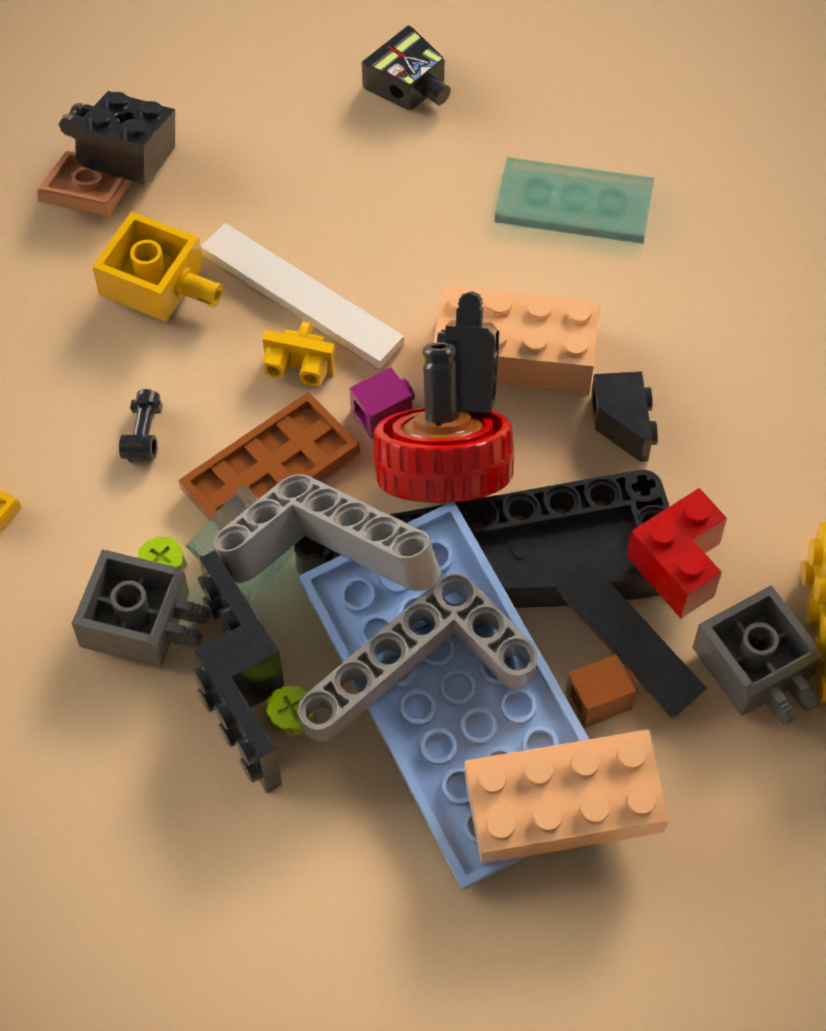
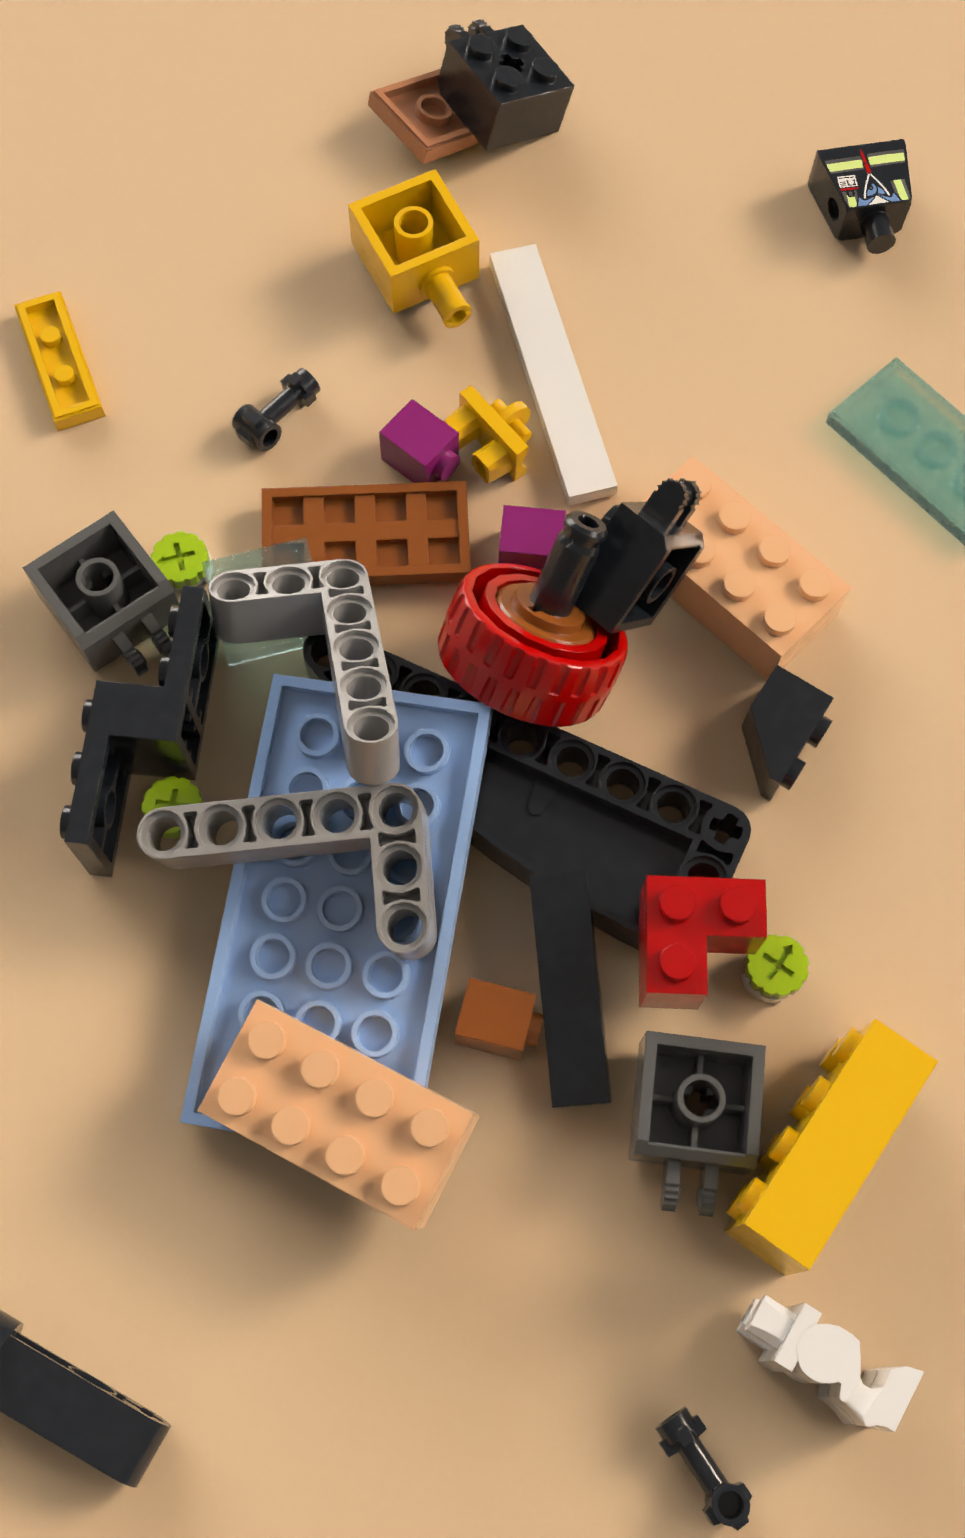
camera: 35 degrees right, 10 degrees up
none -> magenta brick [379,399,460,483]
none -> lime piece [741,934,809,1004]

